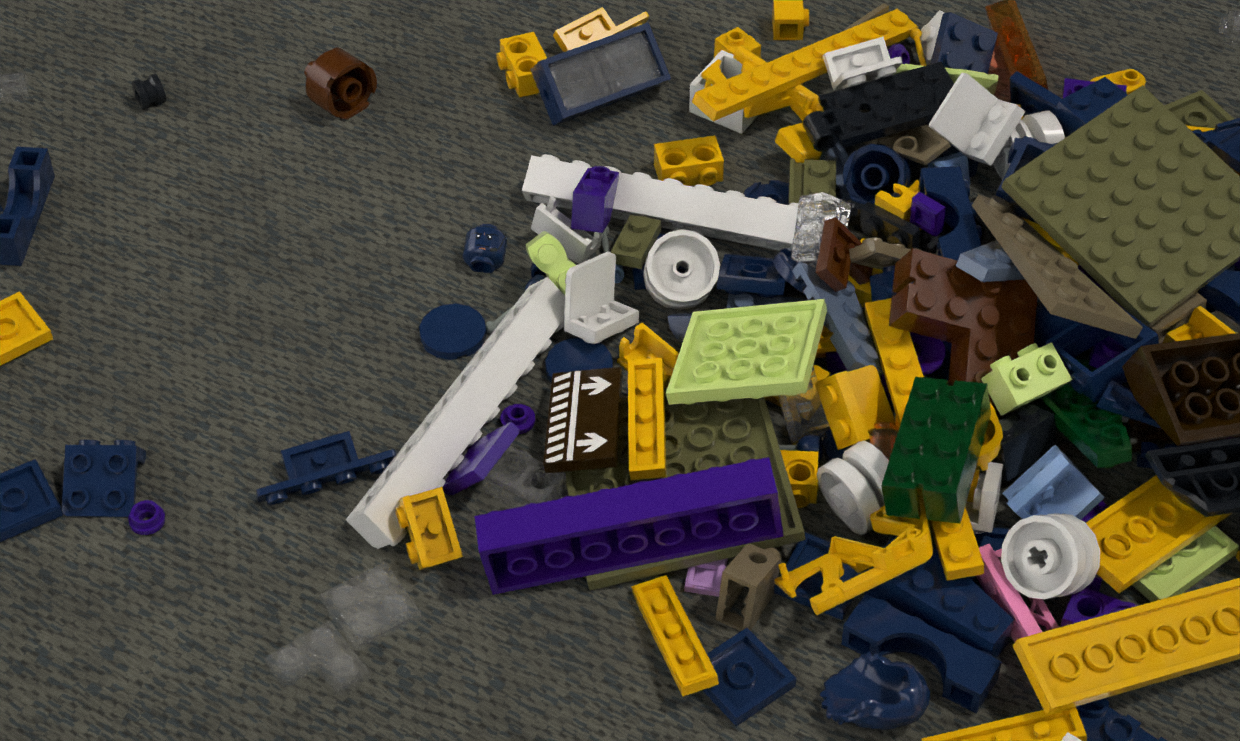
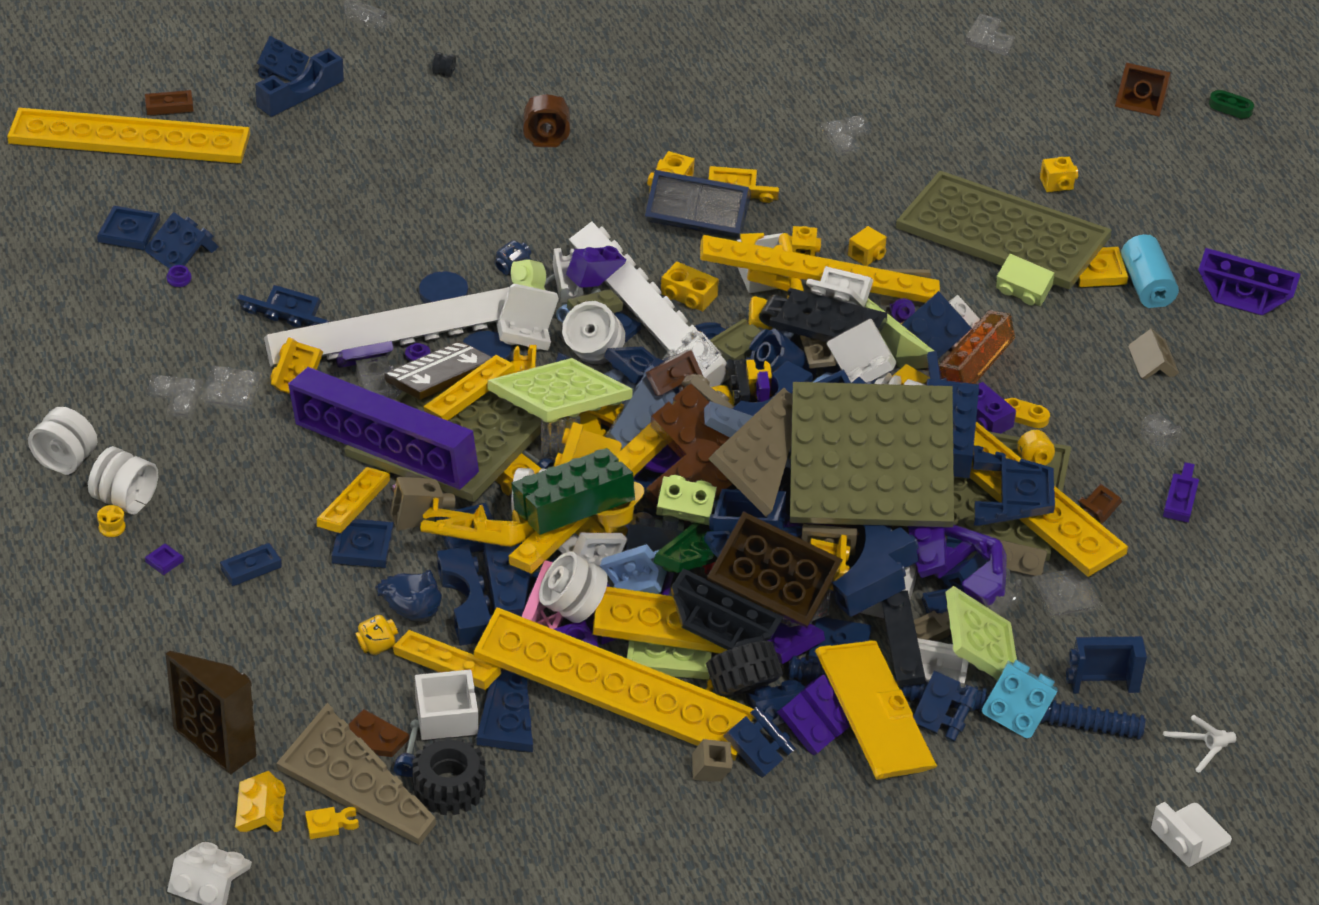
camera: 40 degrees right, 5 degrees down
none -> yellow head [1017,430,1055,466]

